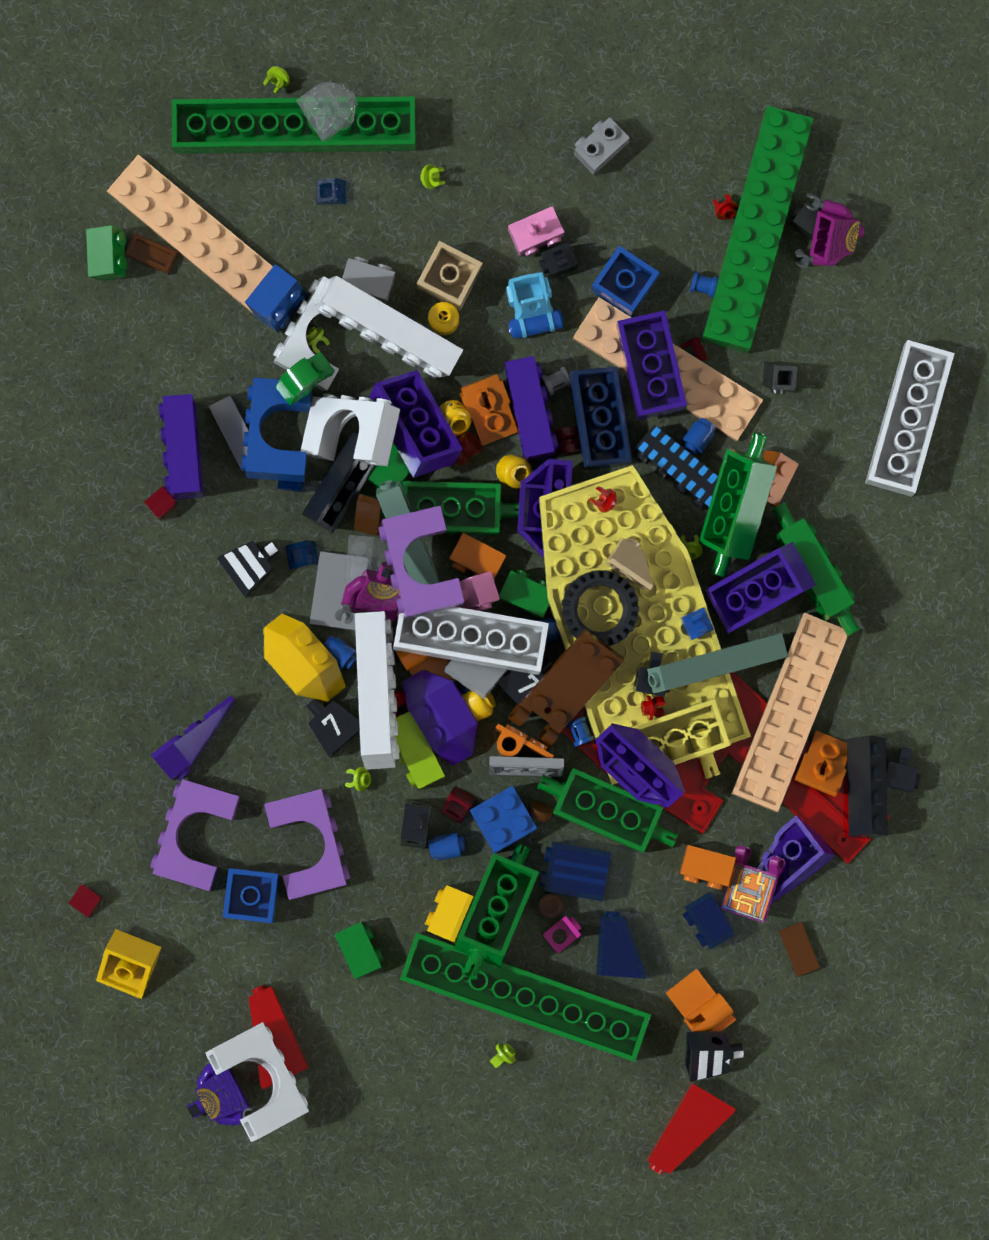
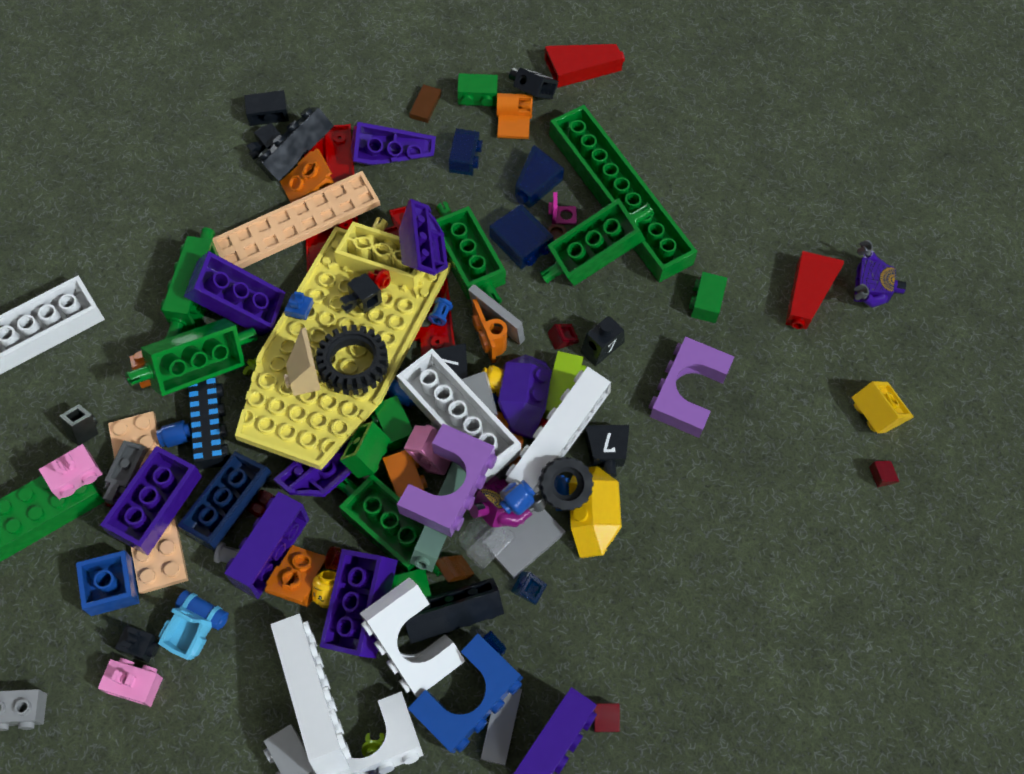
camera: 140 degrees left, 20 degrees down
medium lavender arch [150,779,240,891] -> none
dark purple wedge [151,696,236,781] -> none
white arch [205,1022,309,1142] -> none
torso [217,541,279,598] -> none
blue brick [223,868,280,923] -> none
green brick [276,352,335,406] -> none
lime plate [345,767,371,792] -> none
tan slope [417,241,483,311] -> none
yellow slope [425,885,474,942] -> none
yellow head [428,302,459,335] -> none
blue brick [428,832,466,861] -> none
blue brick [470,786,537,853] -> none
lime plate [490,1042,516,1068] -> none
yellow head [496,454,532,488] -> none
reddish brown hinge [509,629,624,747] -> none
reddish brown tile [527,801,553,822] -> none
red plate [590,486,617,513] -> none
sand green brick [647,633,788,693] -> none
orange piece [679,845,736,890] -> none
blue bush [690,271,718,298] -> none
flag [721,845,786,923] -> none
none -> bright pink brick [39,444,102,500]
none -> dark grey hinge [103,440,148,505]
none -> black brick [244,90,289,126]
none -> green brick [340,421,391,479]
none -> green brick [457,73,498,106]
none -> blue head [499,480,535,515]
none -> black tyre [538,457,594,510]

